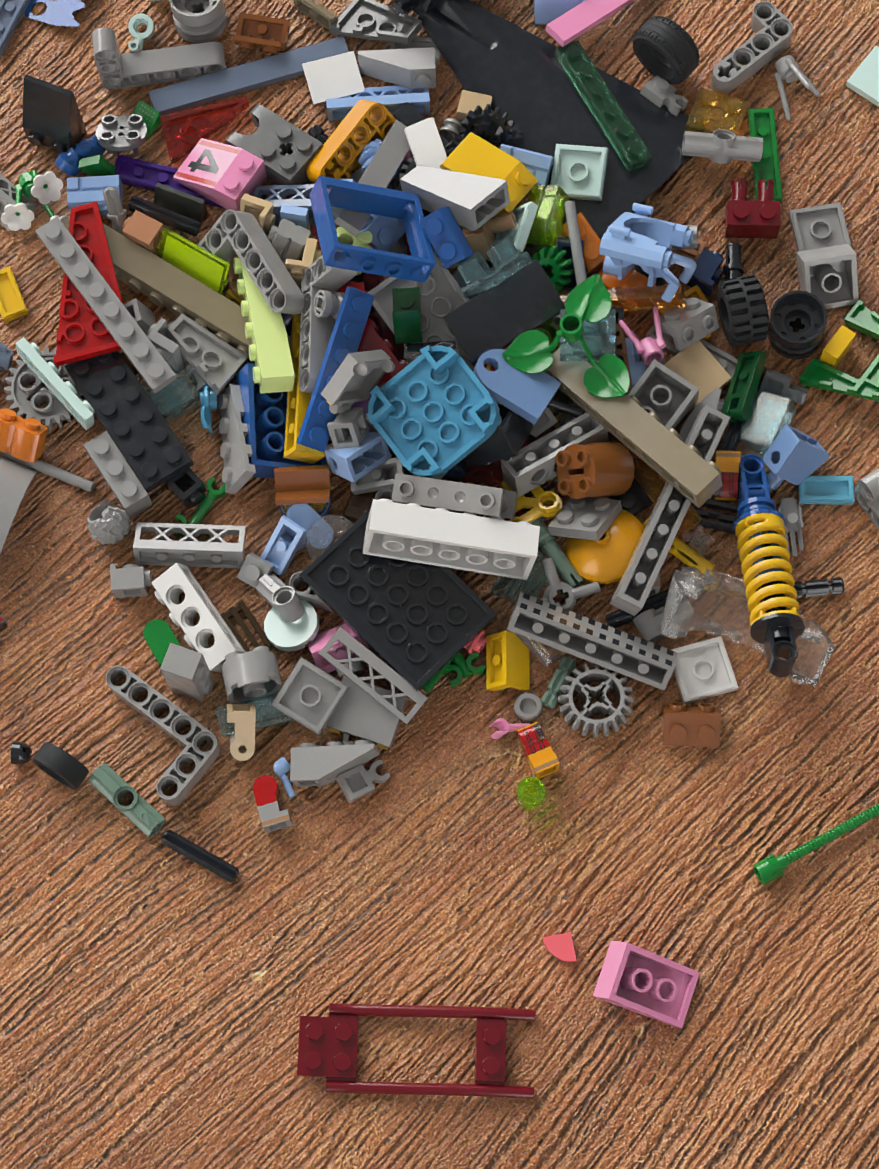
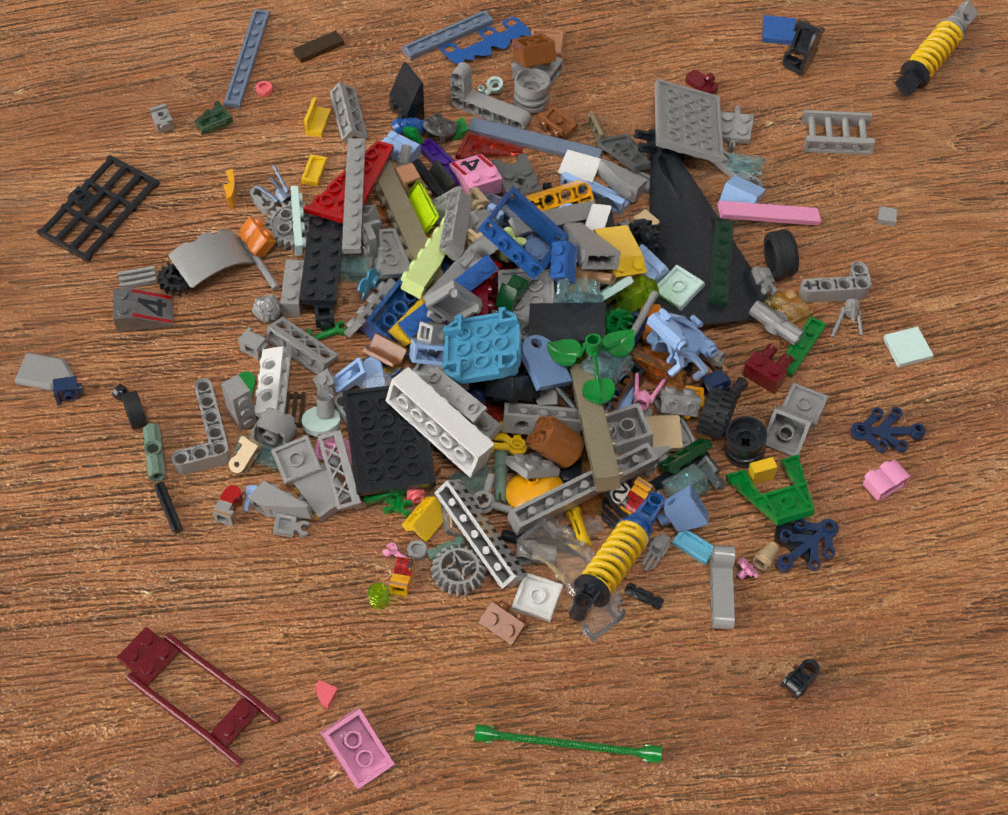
camera: 30 degrees right, 15 degrees down
white plant [1,170,70,231] -> none

